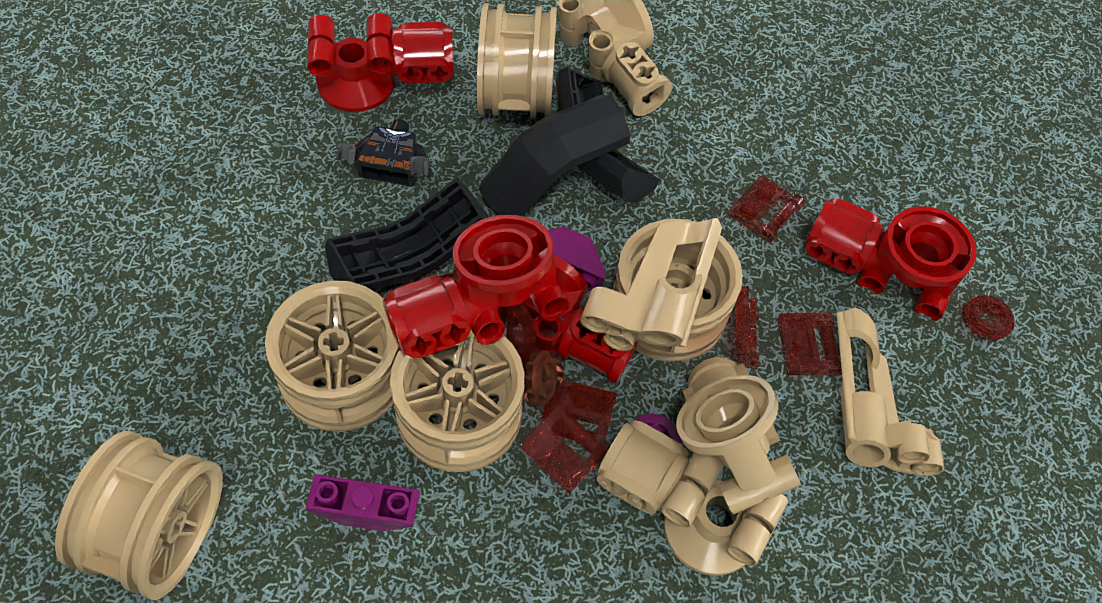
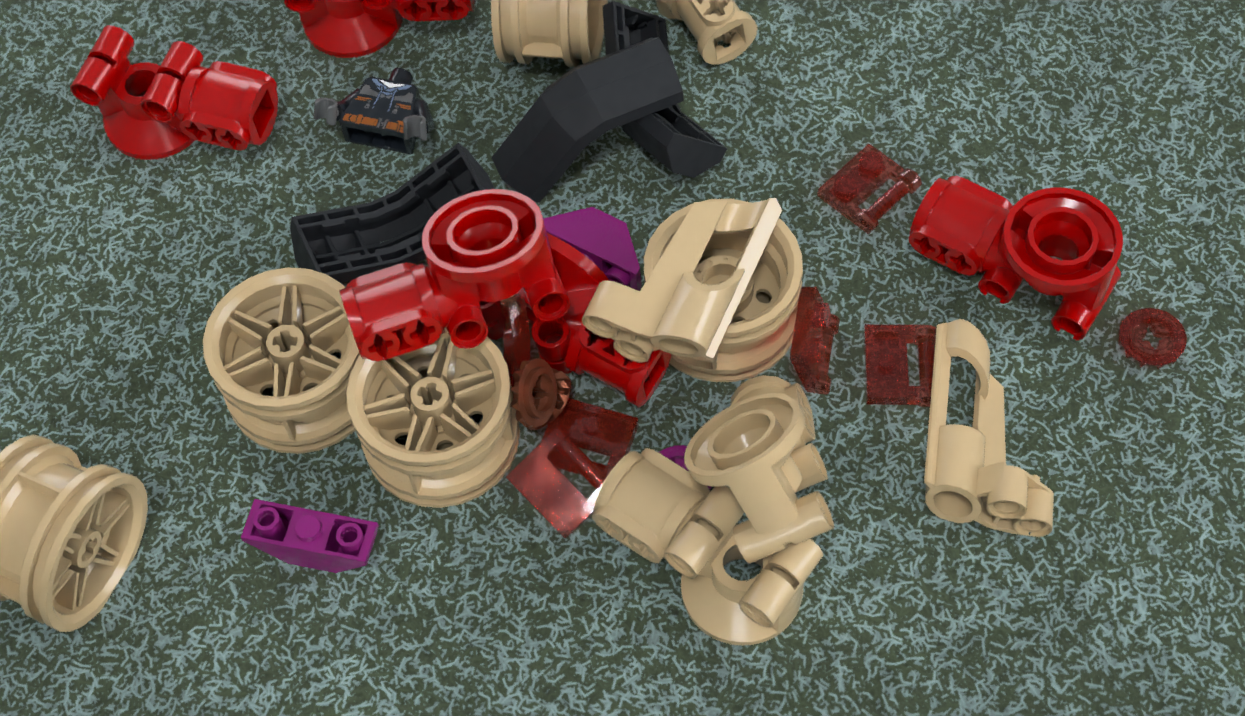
camera: 15 degrees right, 0 degrees up
none -> red piece [70,25,278,160]

